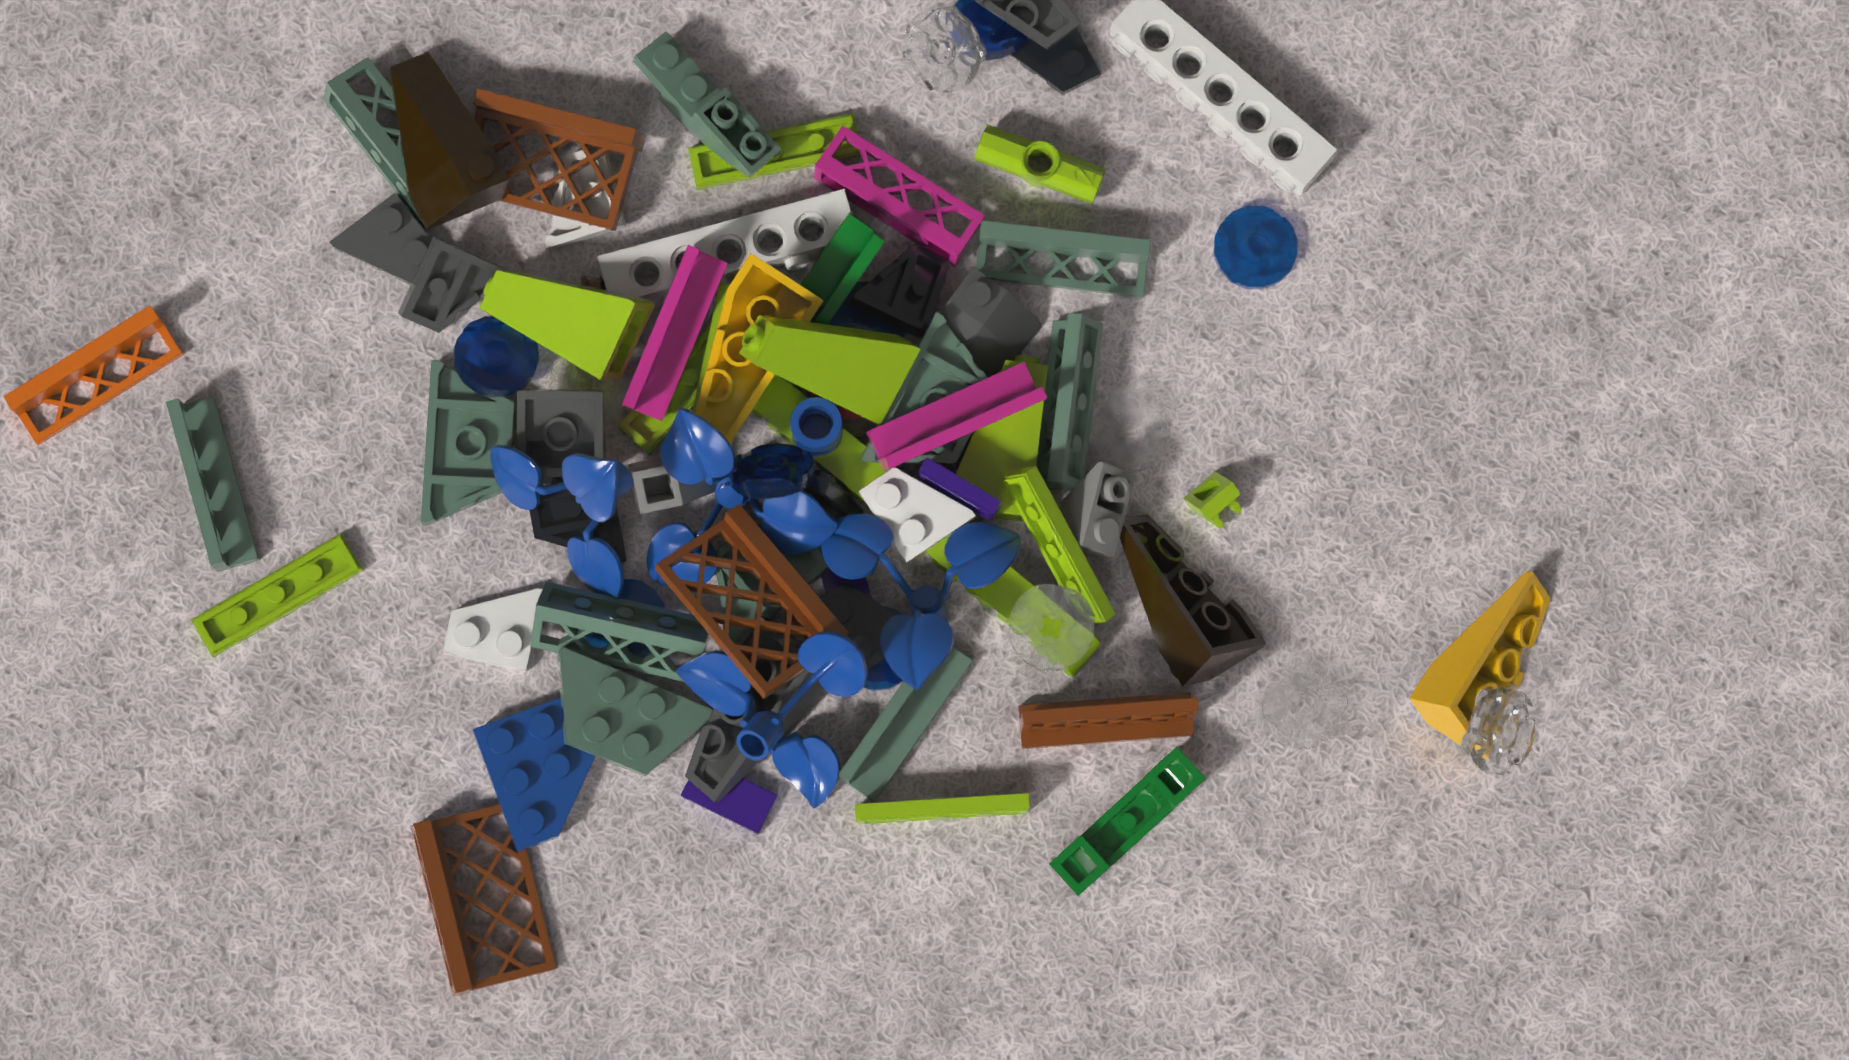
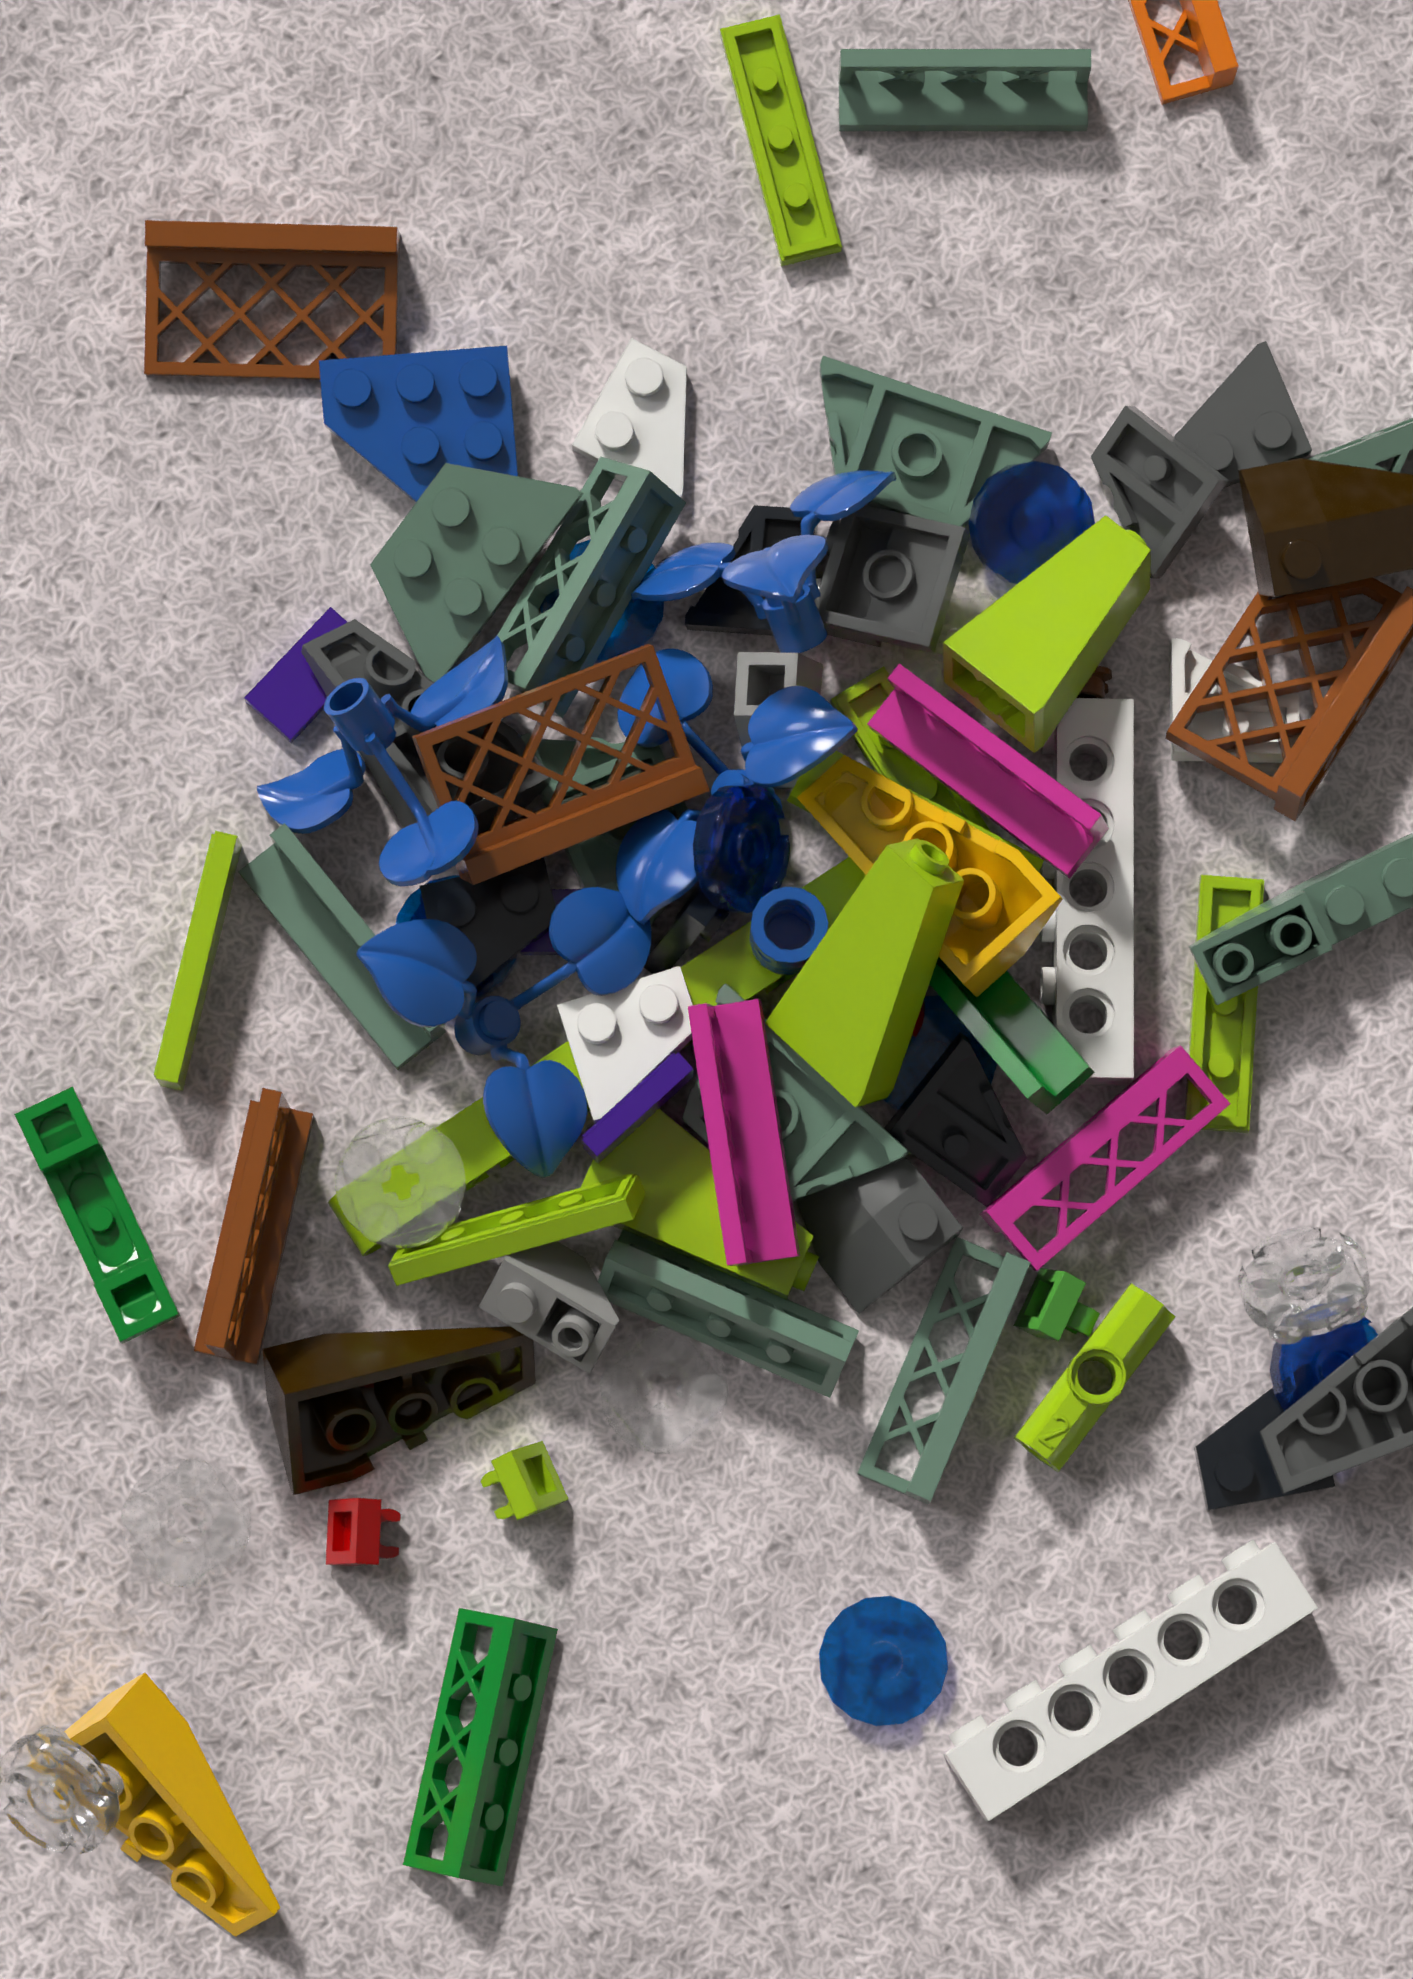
camera: 105 degrees right, 0 degrees up
none -> red tile [326,1498,401,1566]
none -> green fence [403,1608,558,1886]
none -> bright green tile [1013,1268,1100,1341]

